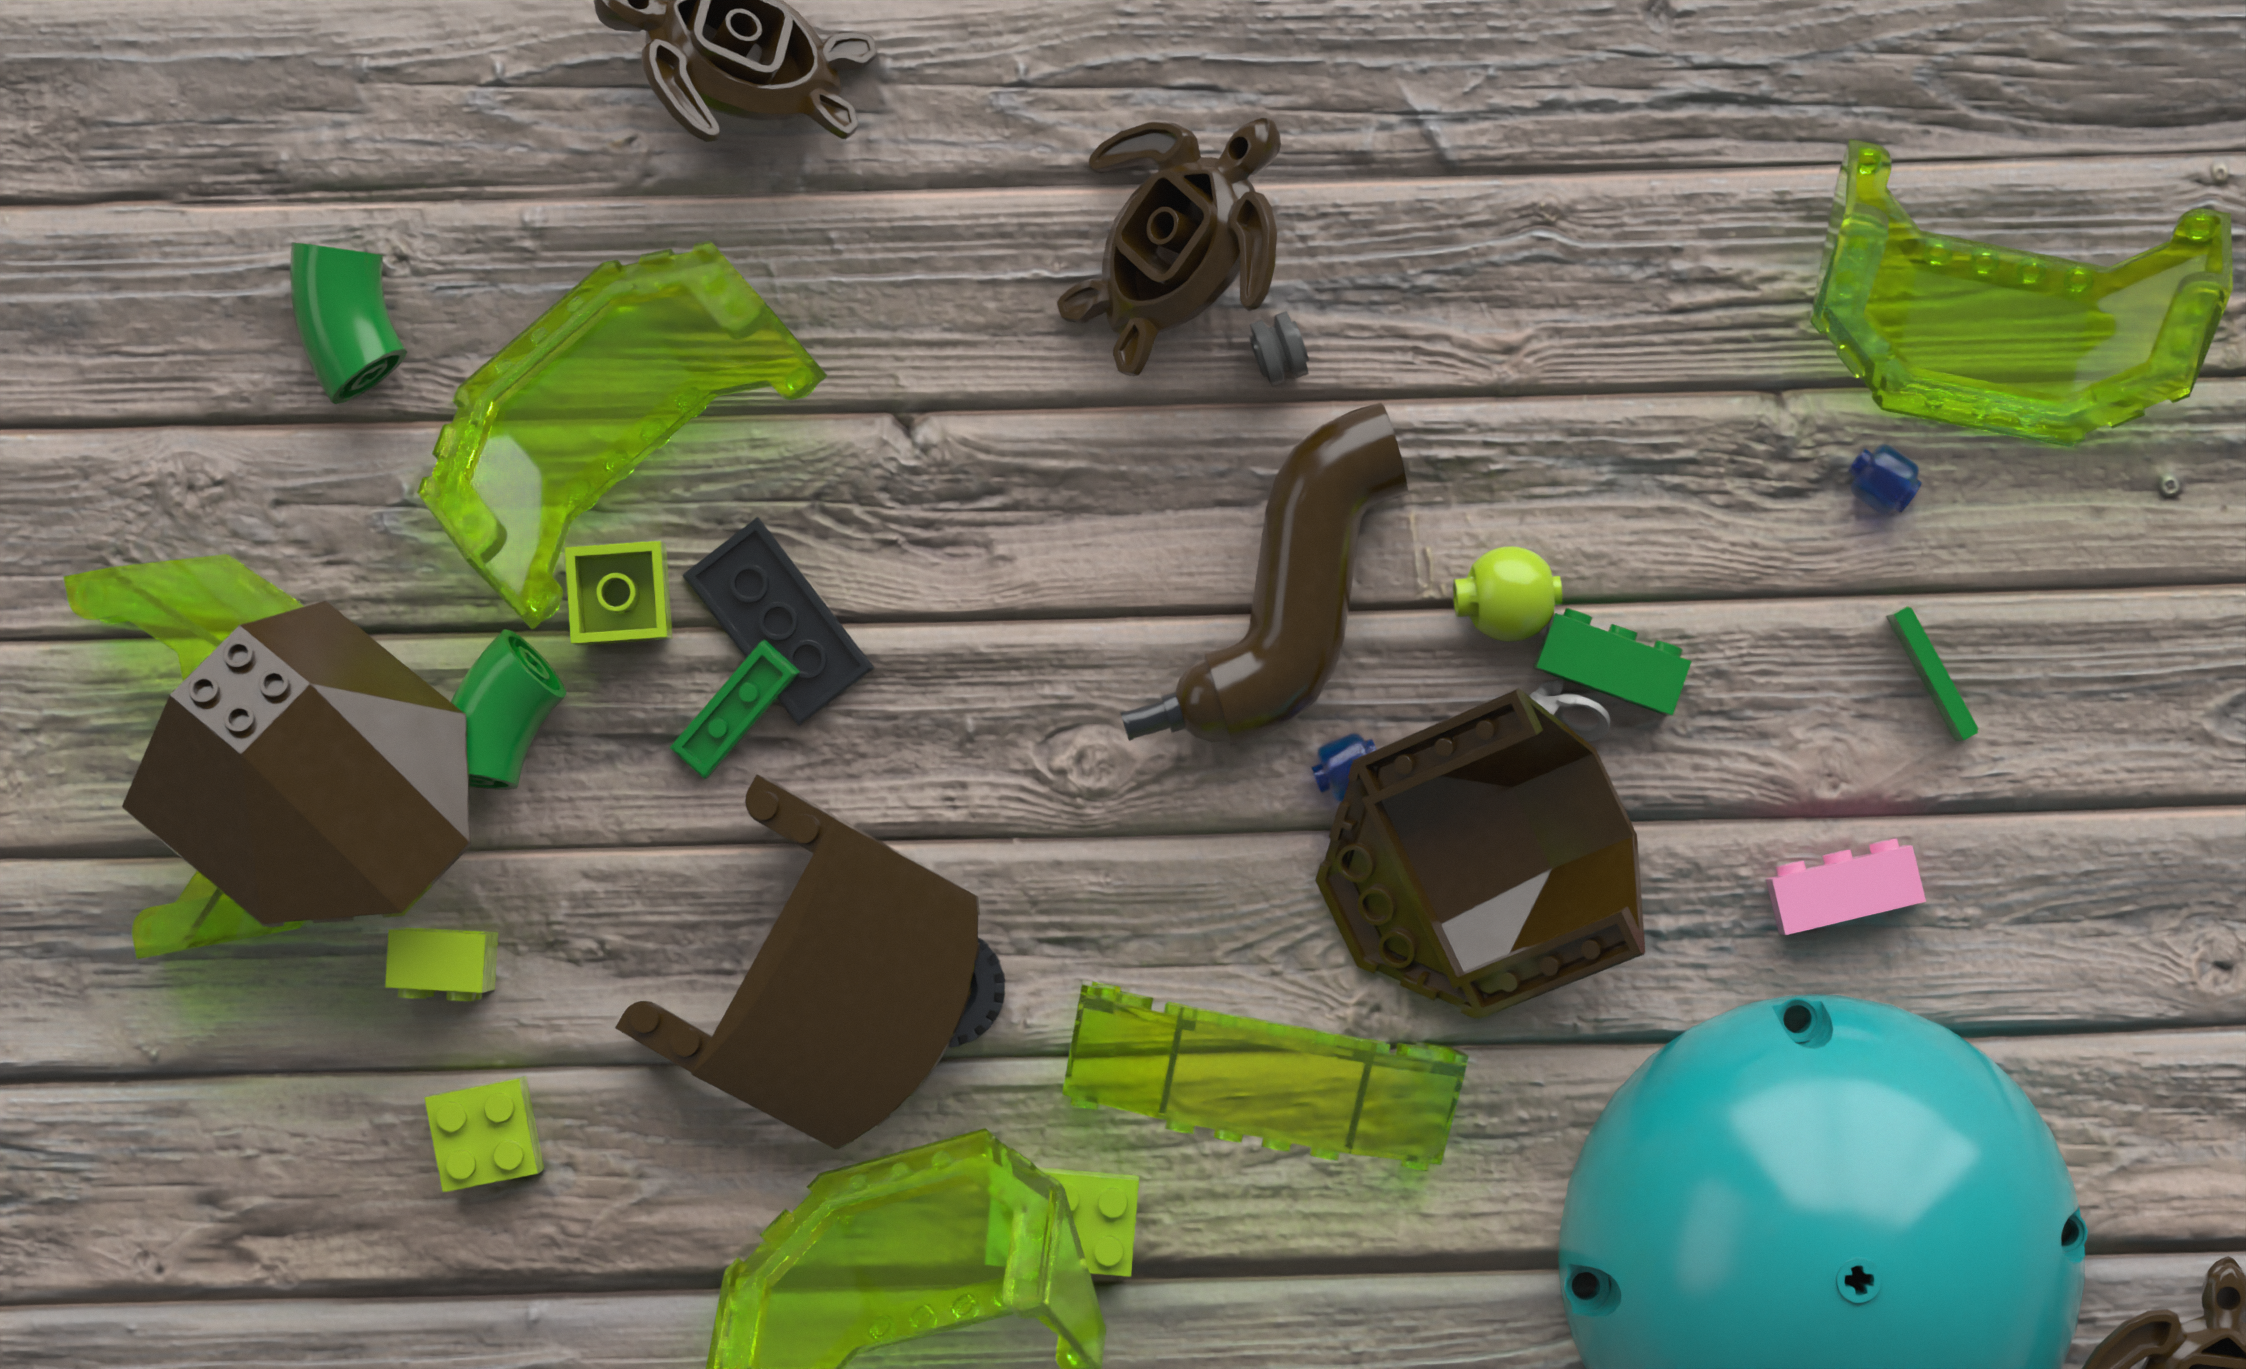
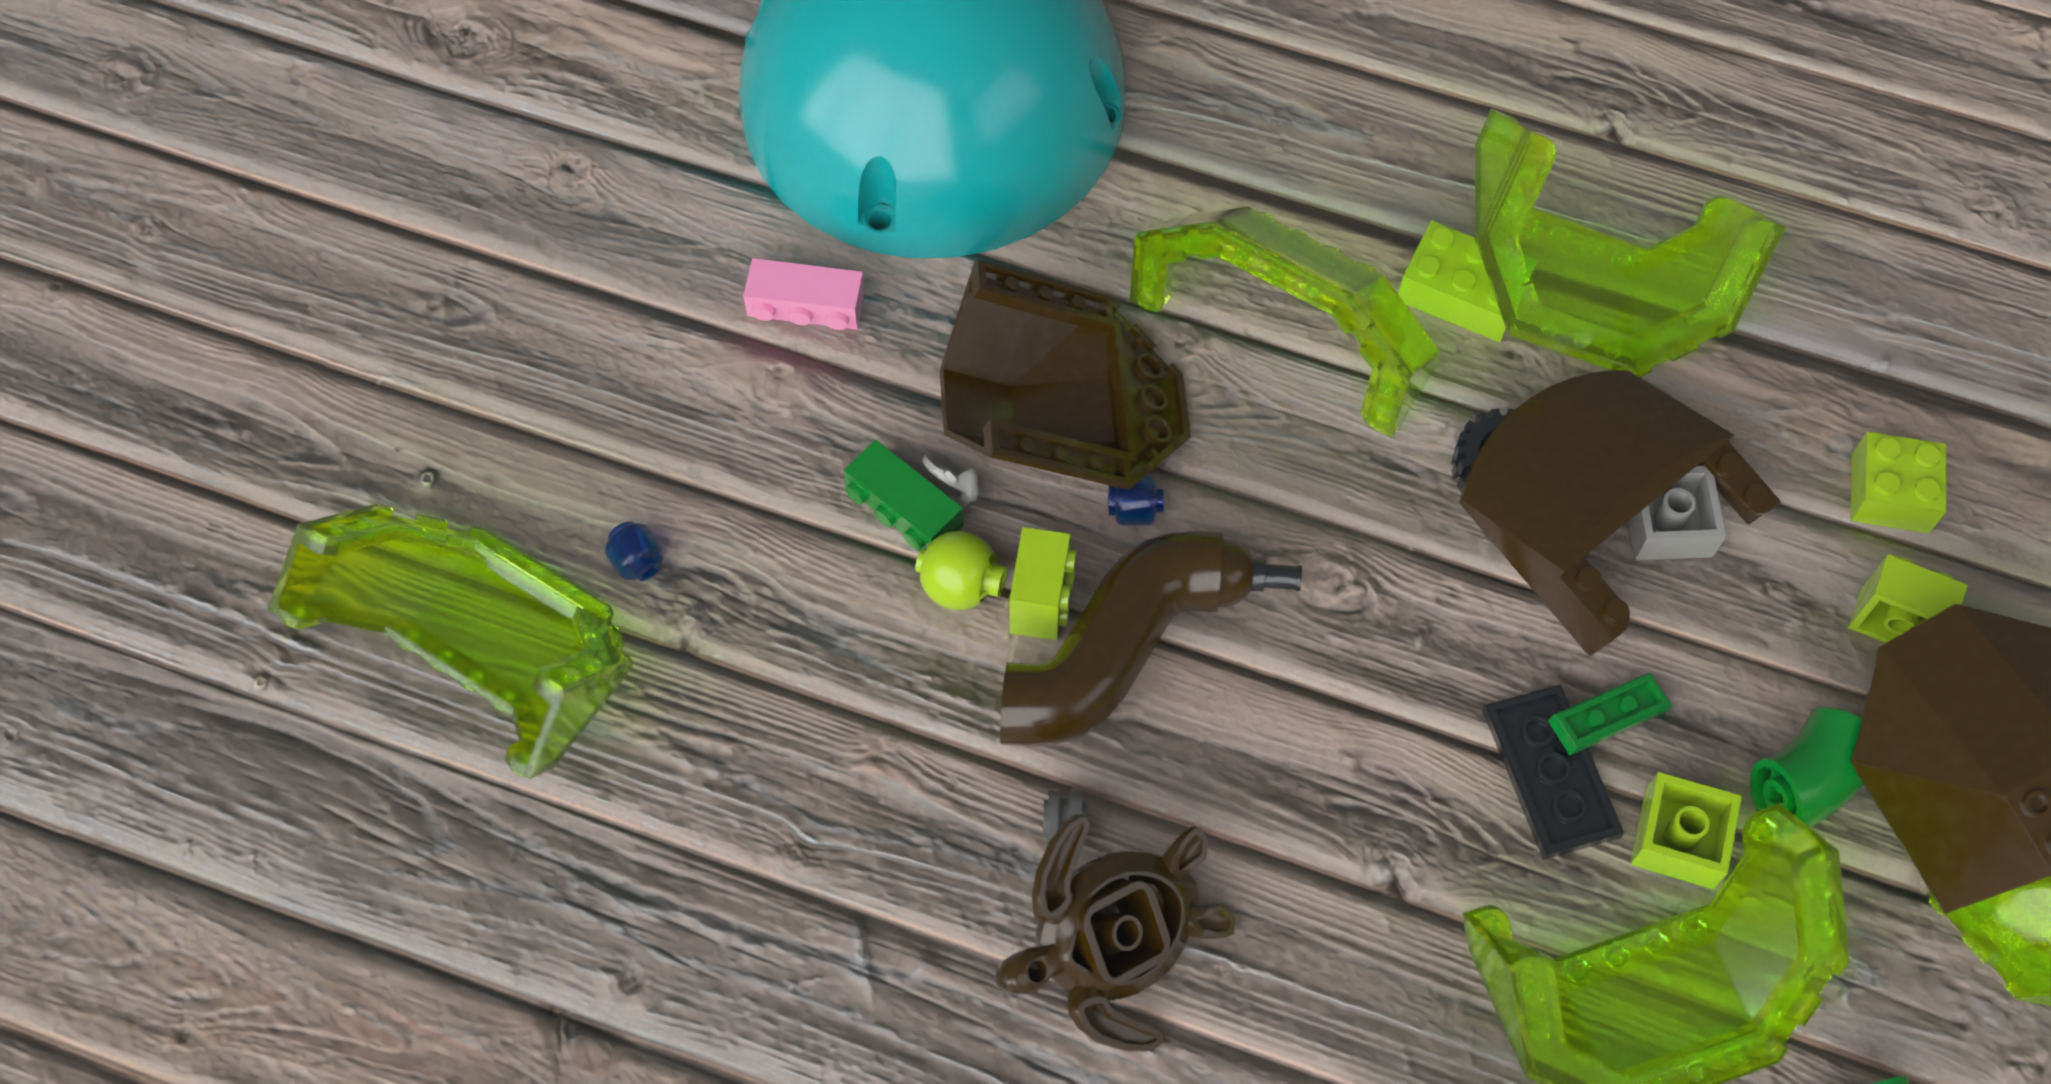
camera: 160 degrees left, 25 degrees down
green tile [1886,606,1979,741] -> none
none -> lime brick [1009,527,1077,640]
none -> light grey brick [1628,466,1726,560]

